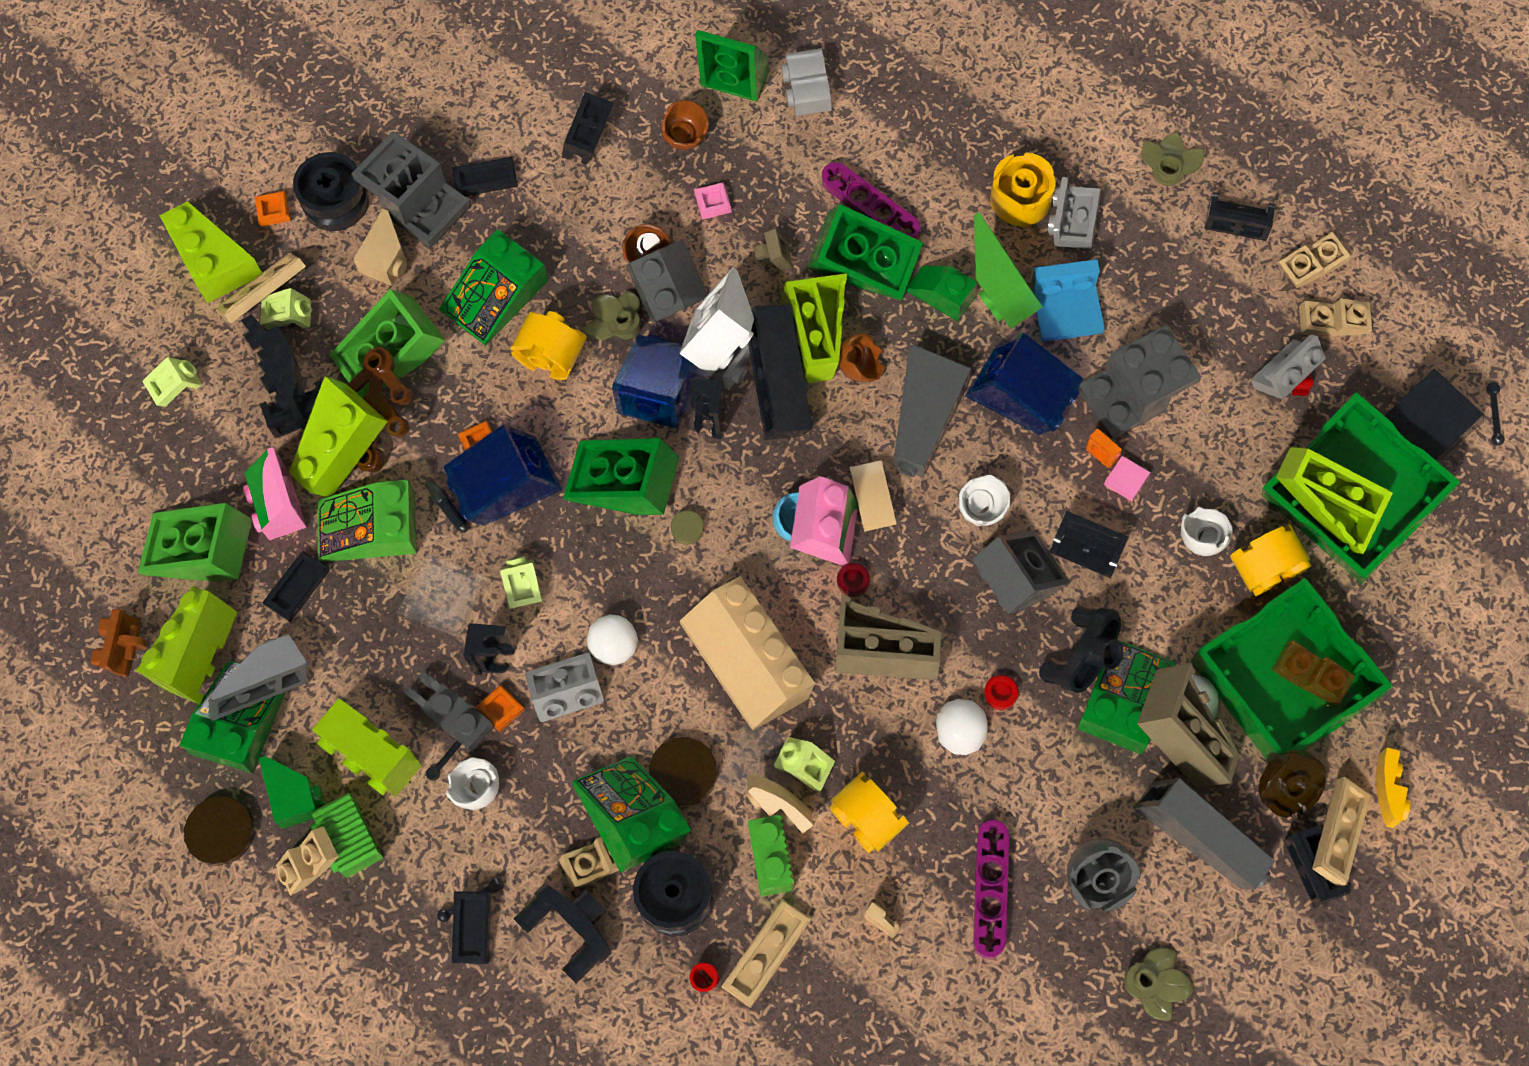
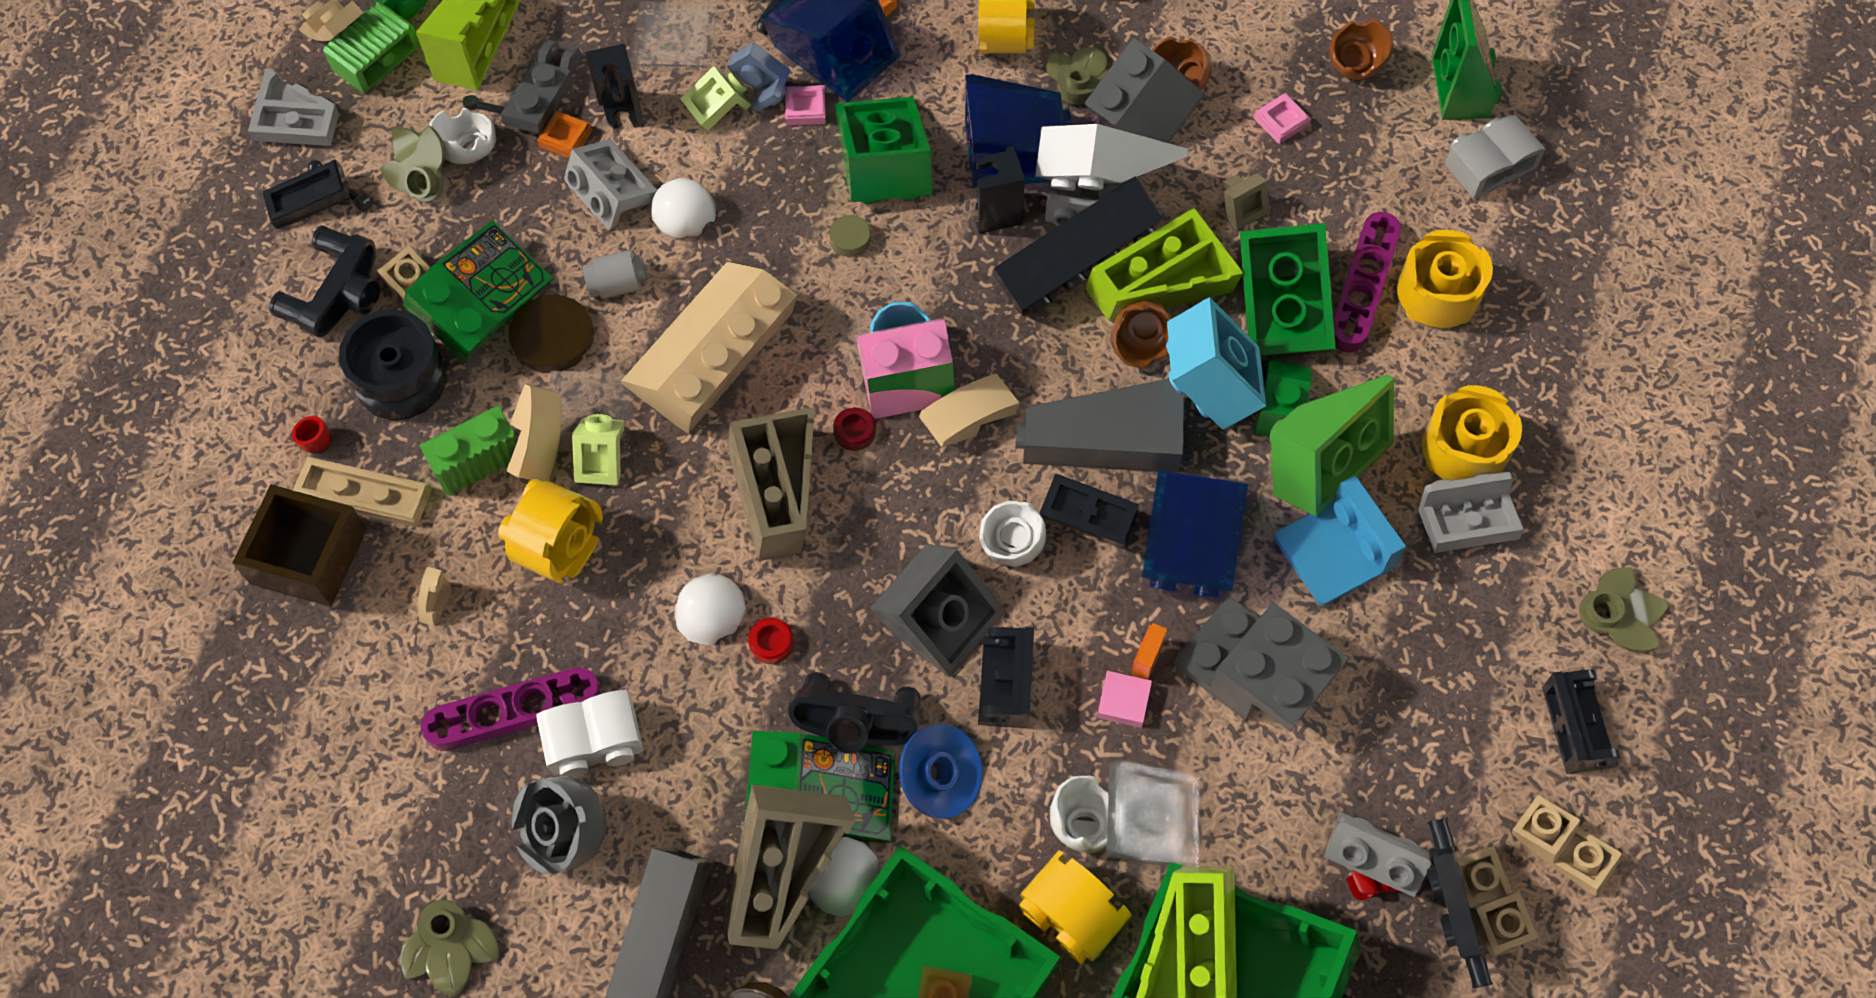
camera: 65 degrees right, 5 degrees down
none -> dark brown piece [232,484,367,607]
none -> light grey wing [248,69,339,146]
none -> olive plate [380,126,445,202]
none -> white brick [536,690,644,778]
none -> light grey brick [583,250,647,299]
none -> sand blue bracket [726,42,790,112]
none -> bright pink tile [785,85,826,125]
none -> blue dish [899,724,982,819]
none -> black hinge [1039,473,1139,548]
none -> clear tile [1107,760,1199,867]
none -> medium azure brick [1166,297,1266,430]
none -> yellow brick [1397,230,1493,328]
none -> black plate [1427,817,1493,988]

